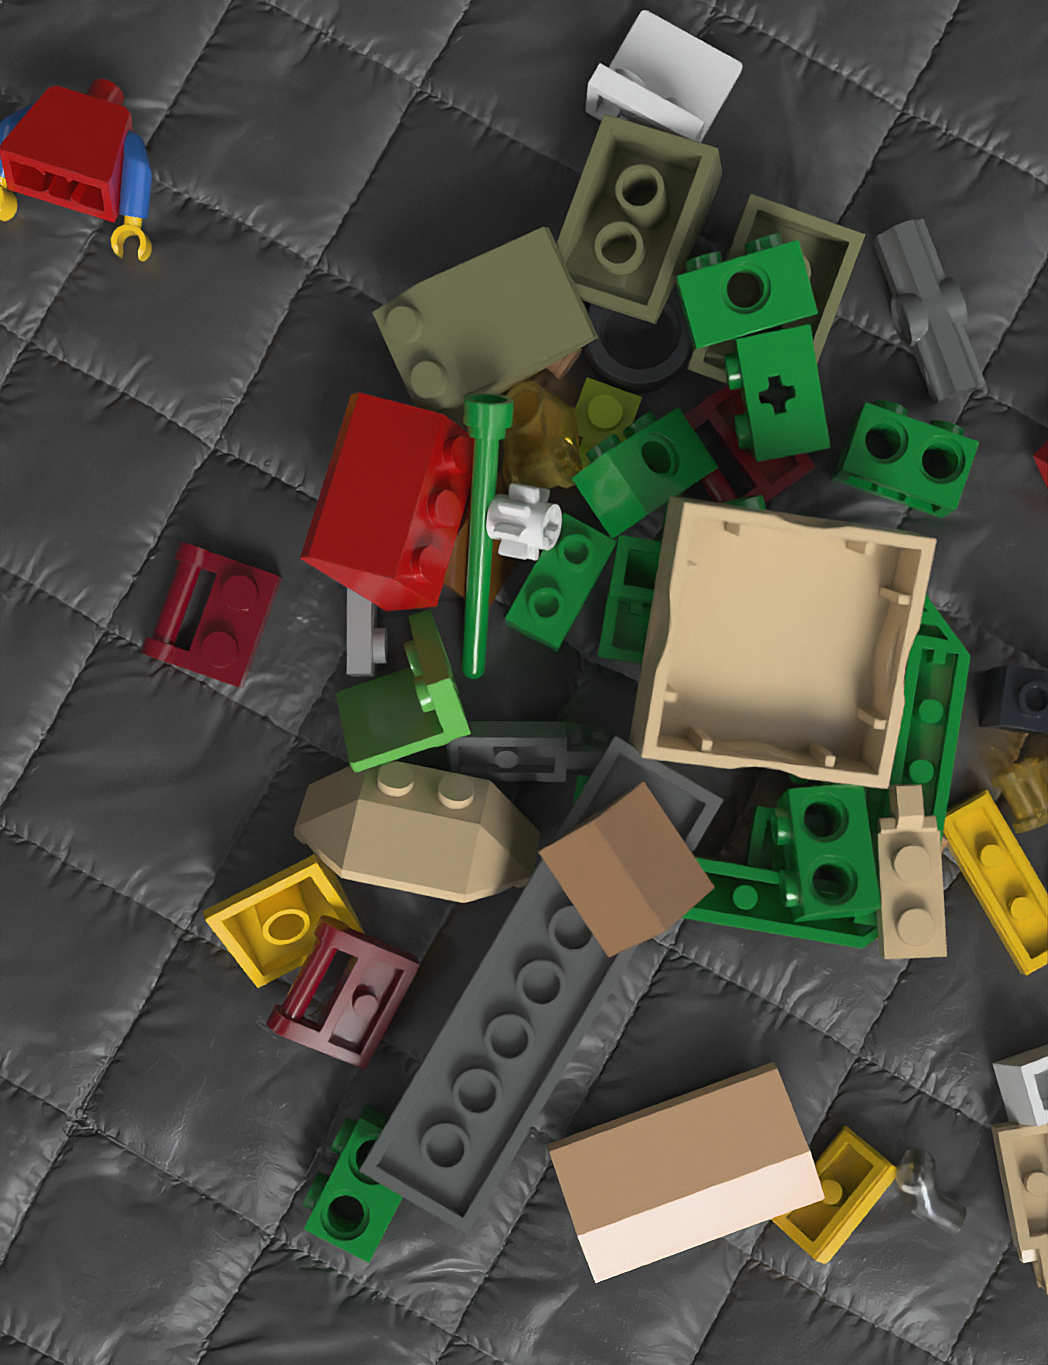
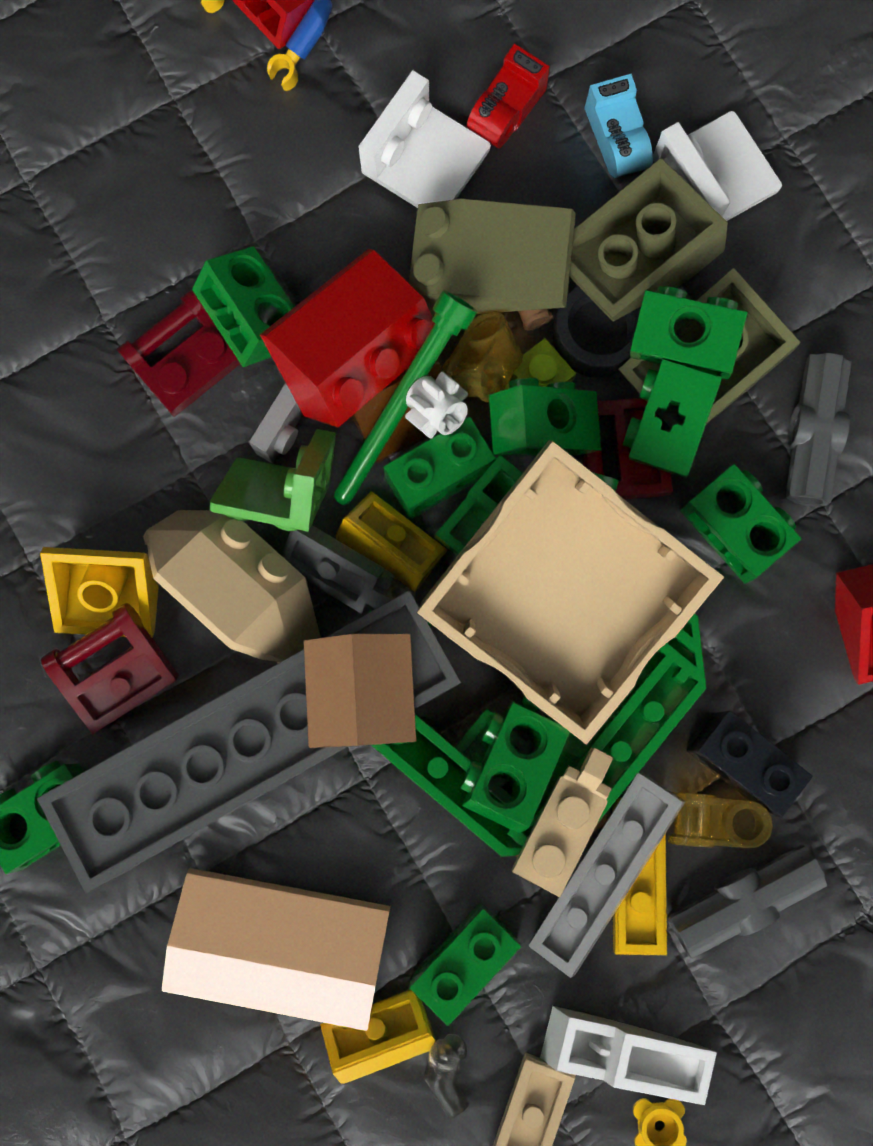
camera: 30 degrees right, 5 degrees down
none -> green brick [192,246,295,367]
none -> yellow slope [336,491,448,592]
none -> white bracket [358,70,490,208]
none -> green brick [409,902,521,1026]
none -> red leg [467,43,550,148]
none -> light grey plate [528,772,686,978]
none -> medium azure leg [584,74,653,178]

